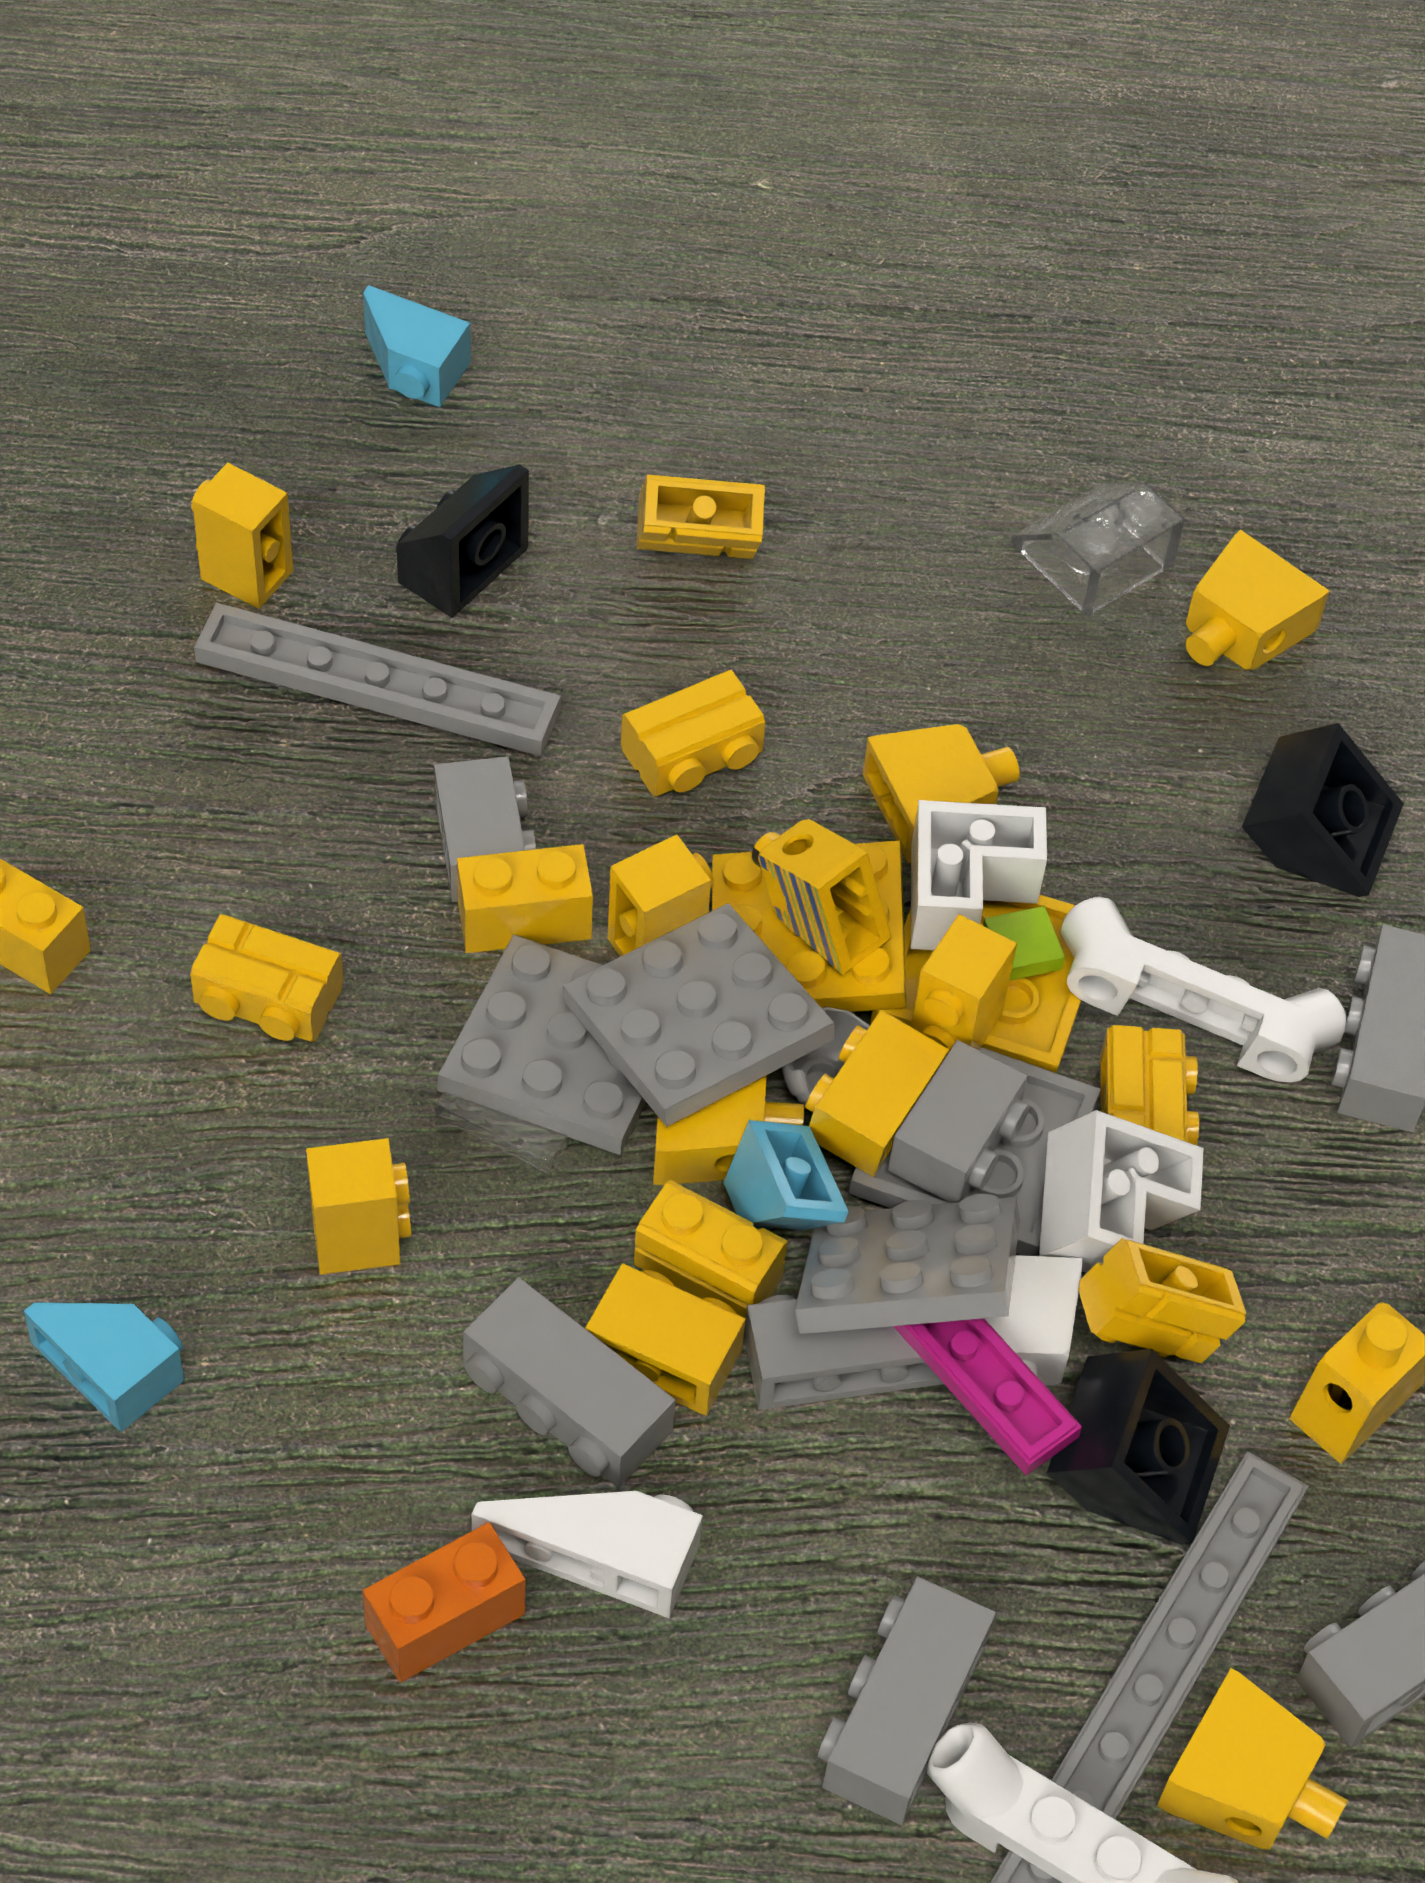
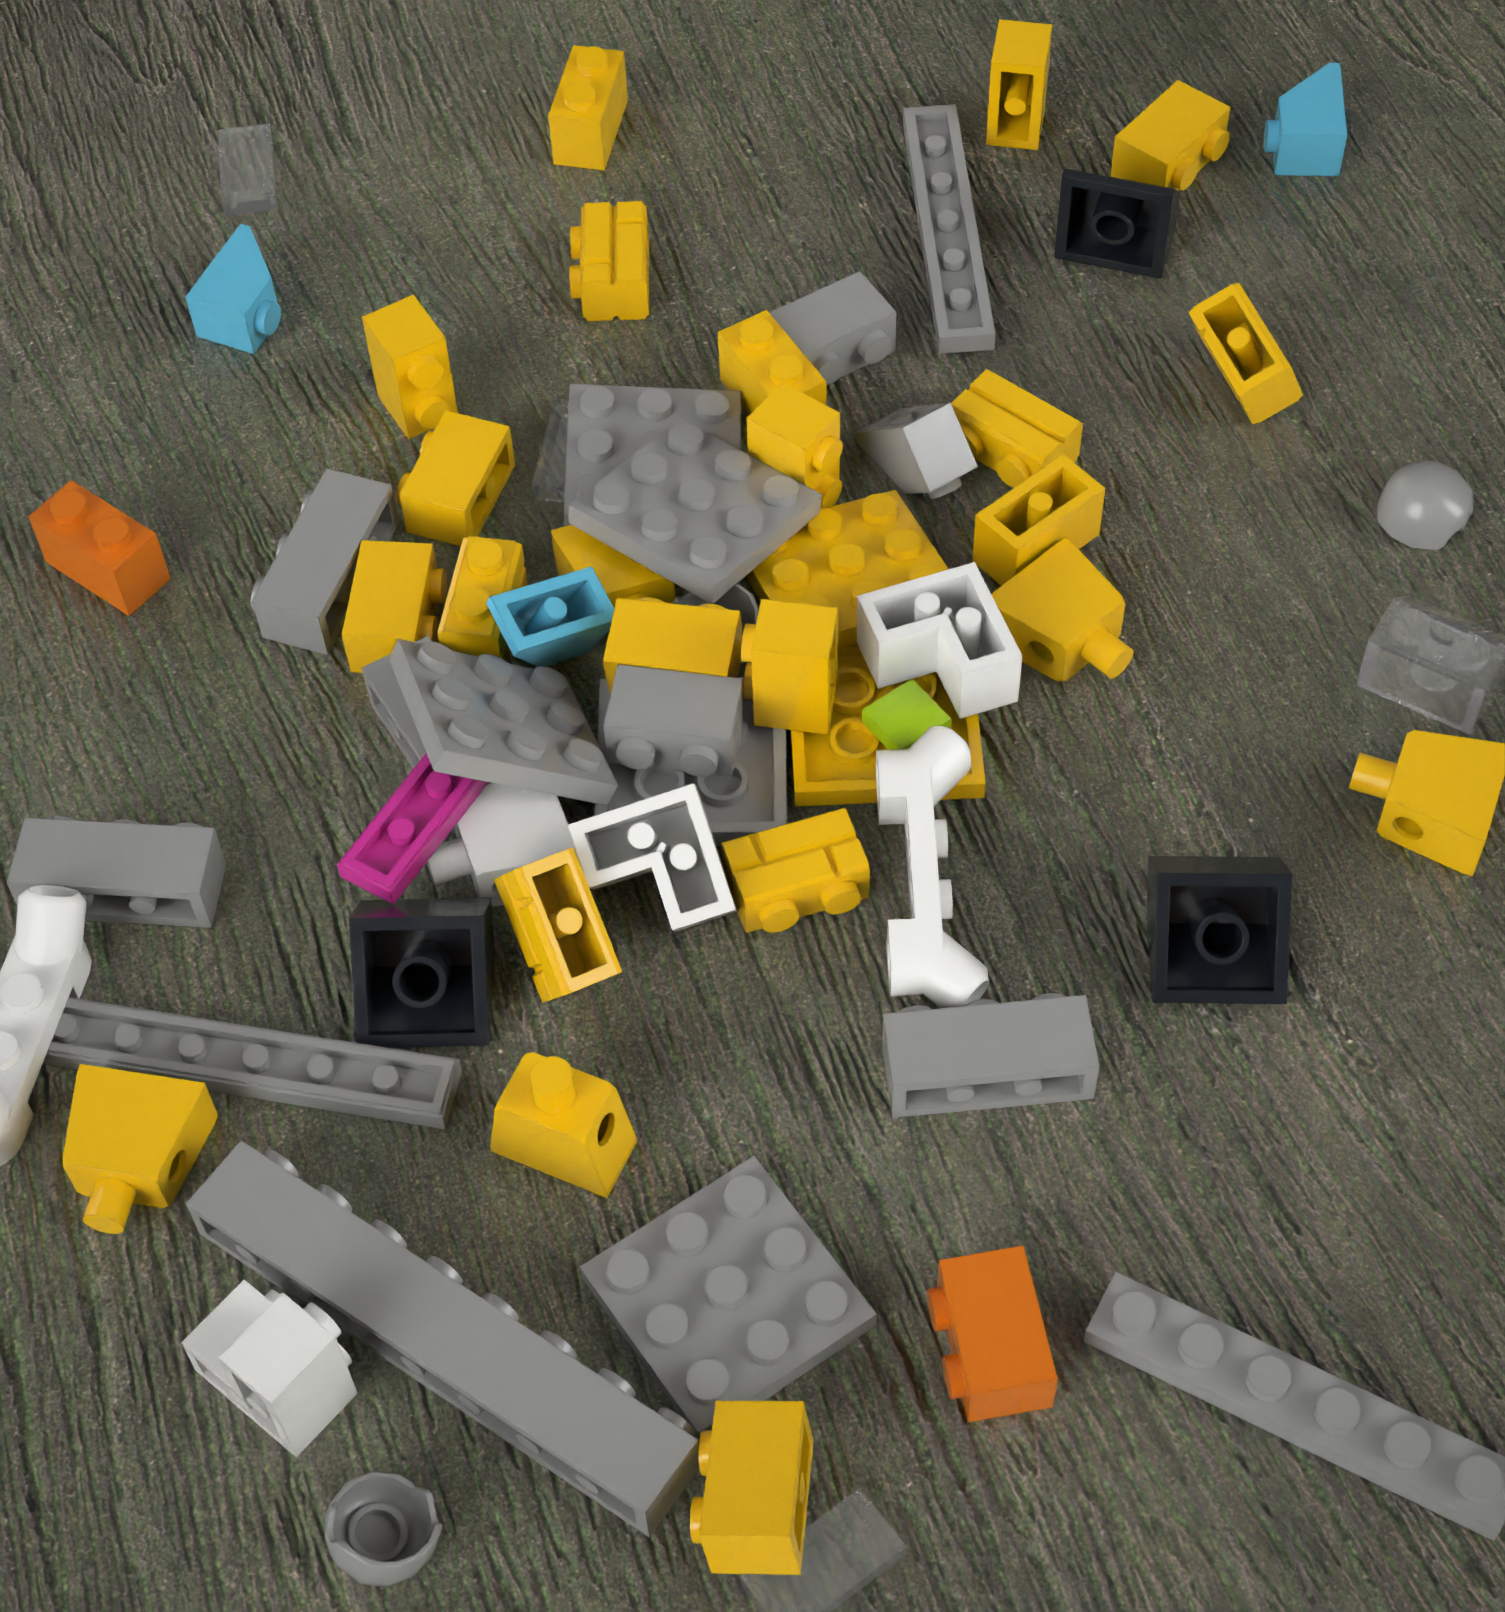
camera: 75 degrees right, 0 degrees up
white slope [471,1491,703,1618] -> none
yellow torso [752,819,892,974] -> none
none -> yellow brick [396,410,515,547]
none -> light grey slope [854,402,978,499]
none -> yellow brick [972,454,1105,586]
none -> yellow brick [1110,80,1231,191]
none -> light grey hair [1376,460,1473,550]

